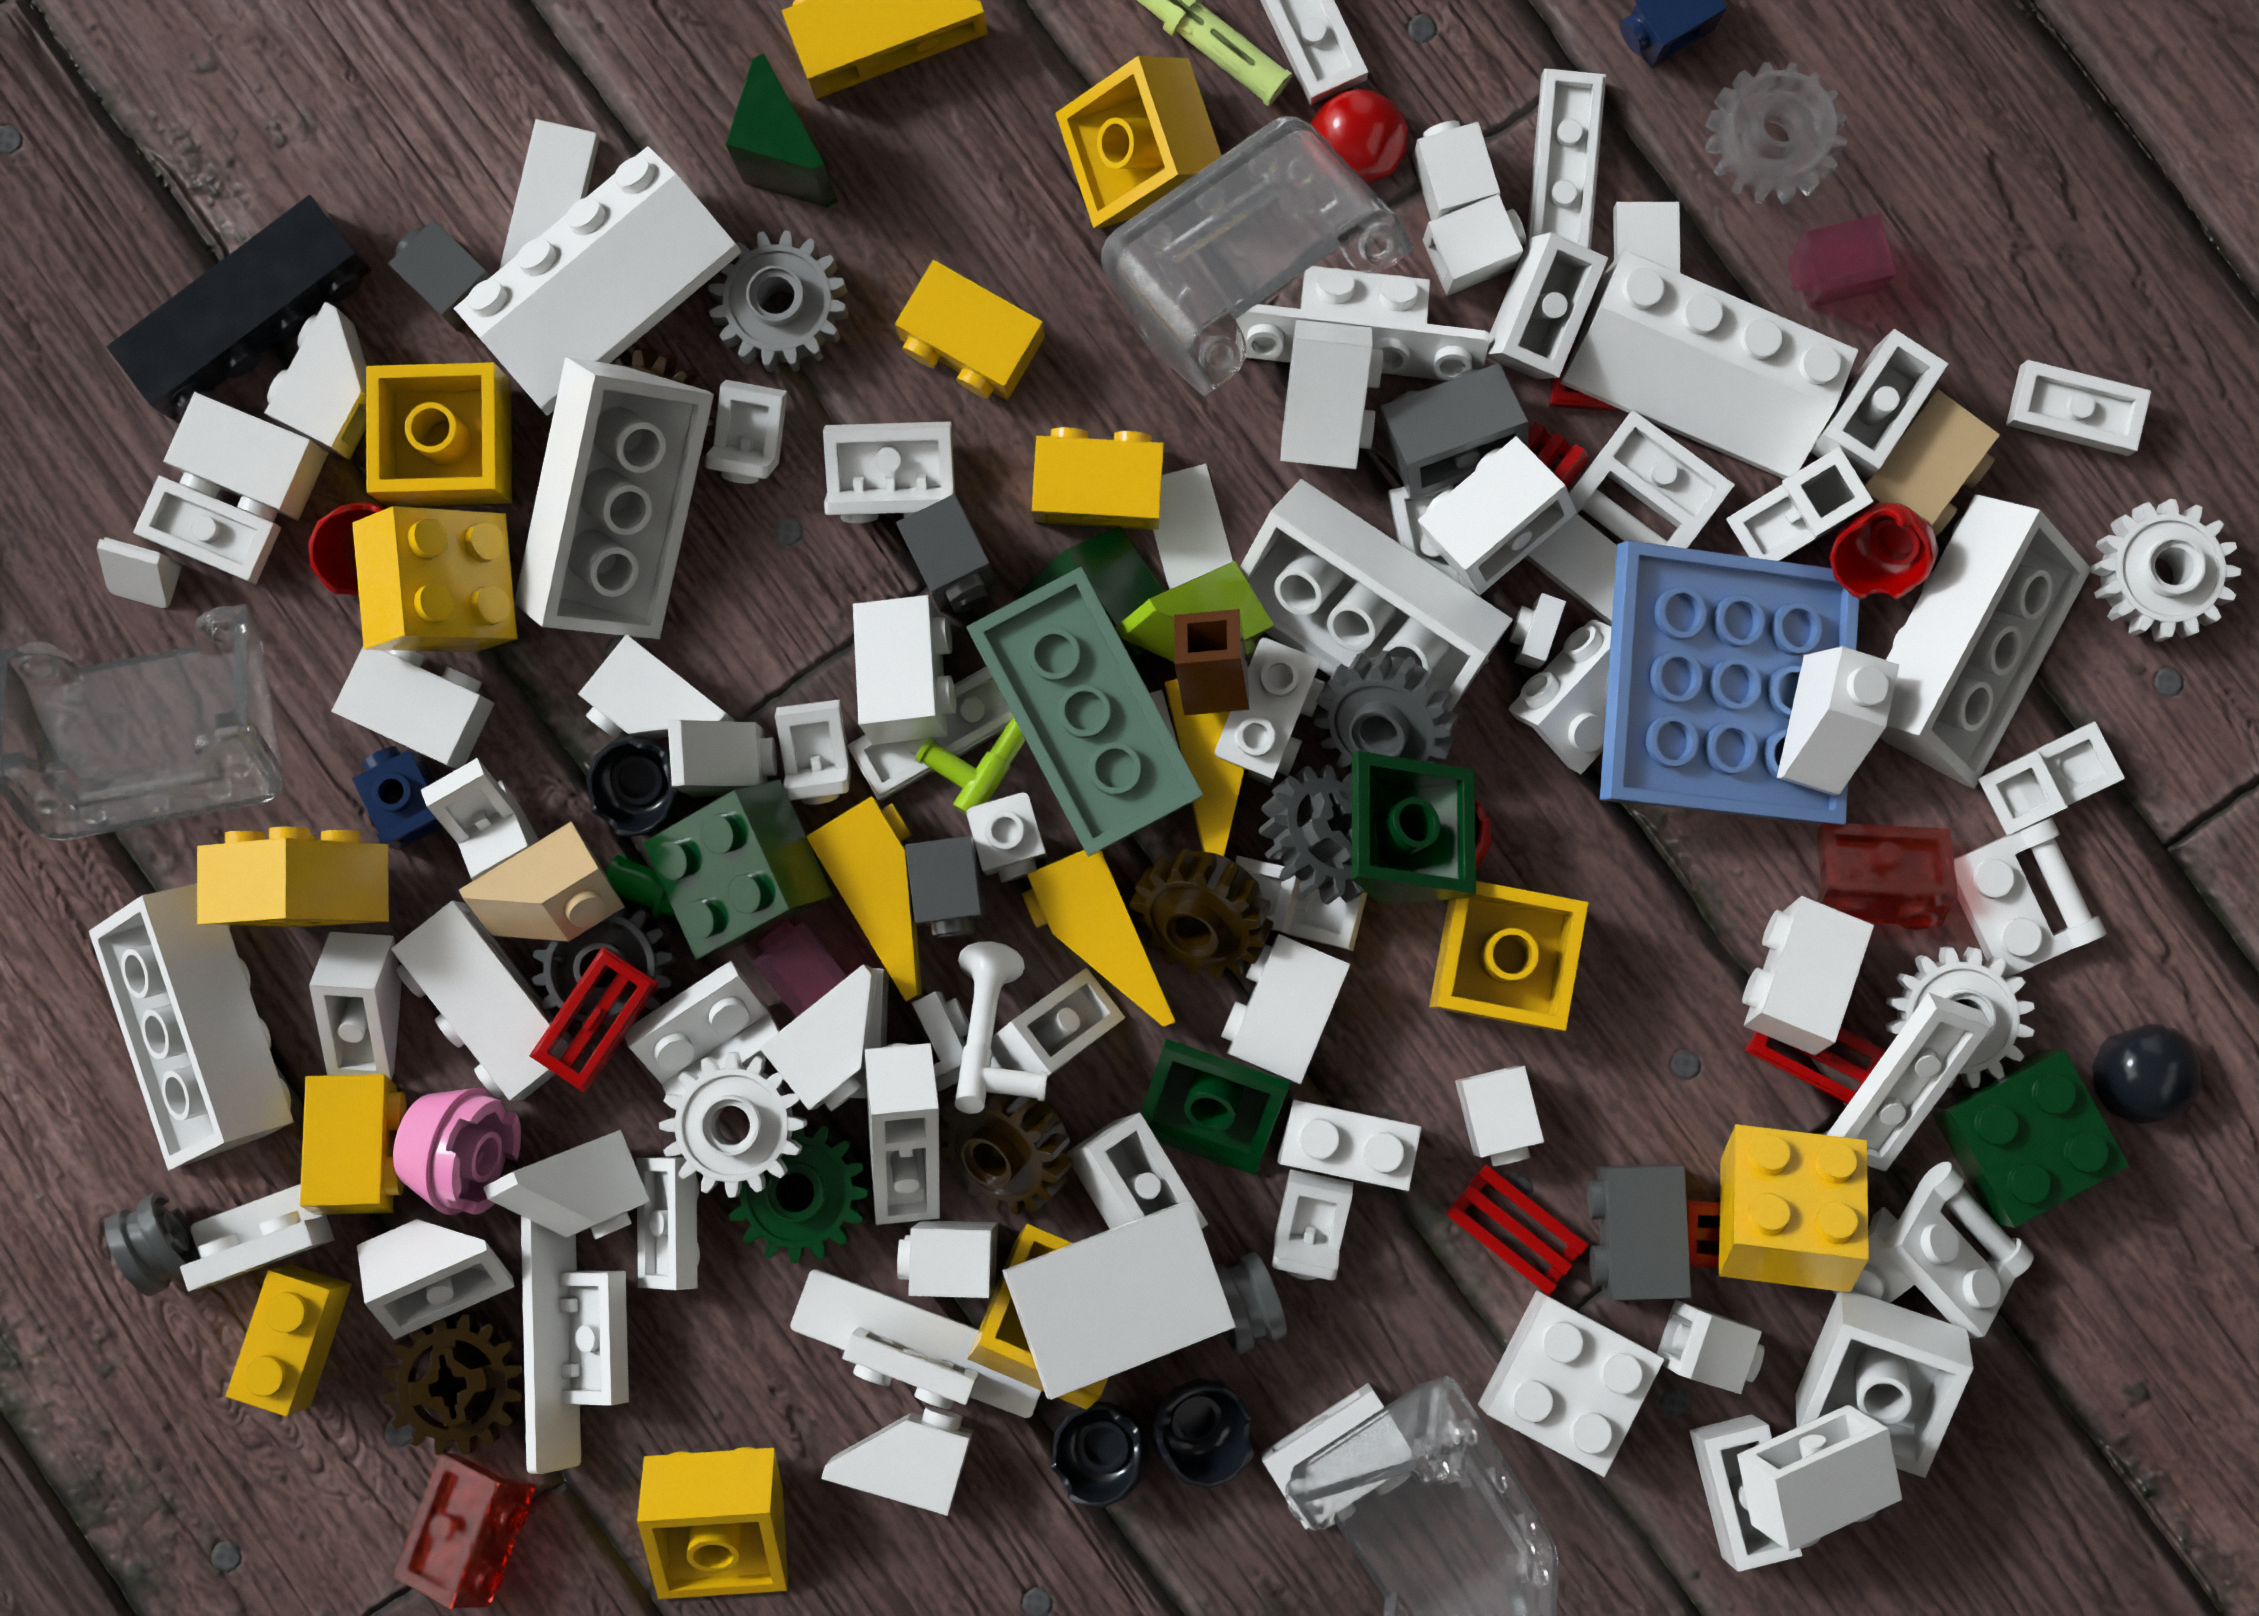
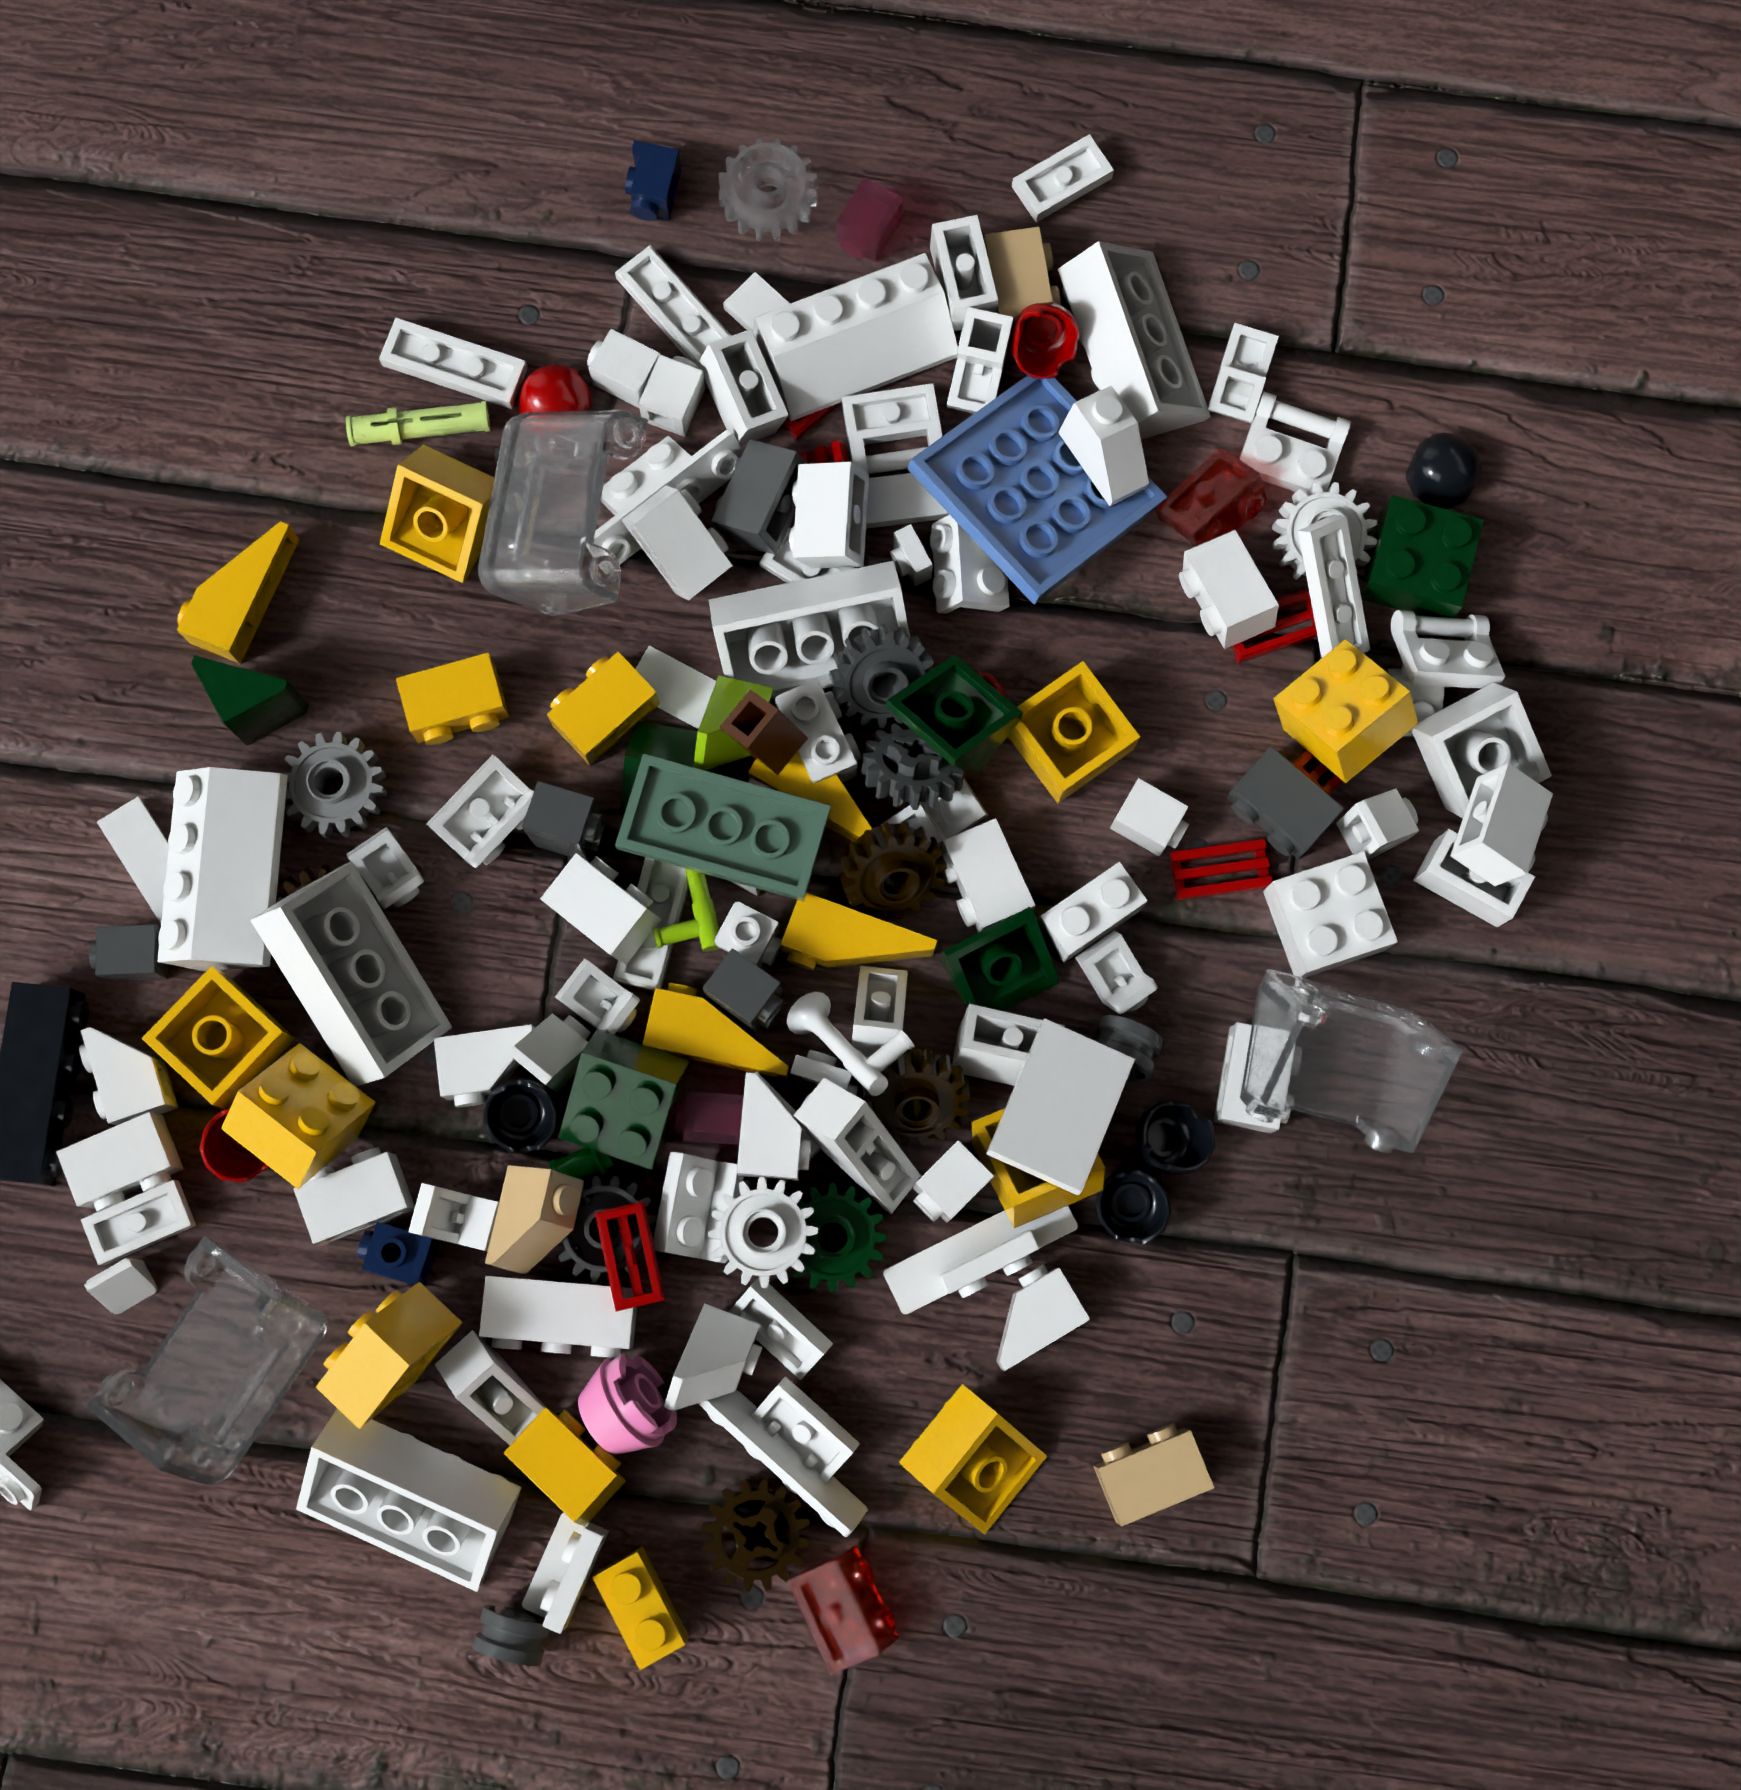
camera: 55 degrees left, 5 degrees down
white slope [357,1219,514,1340] -> none
white gear [2090,499,2241,642] -> none

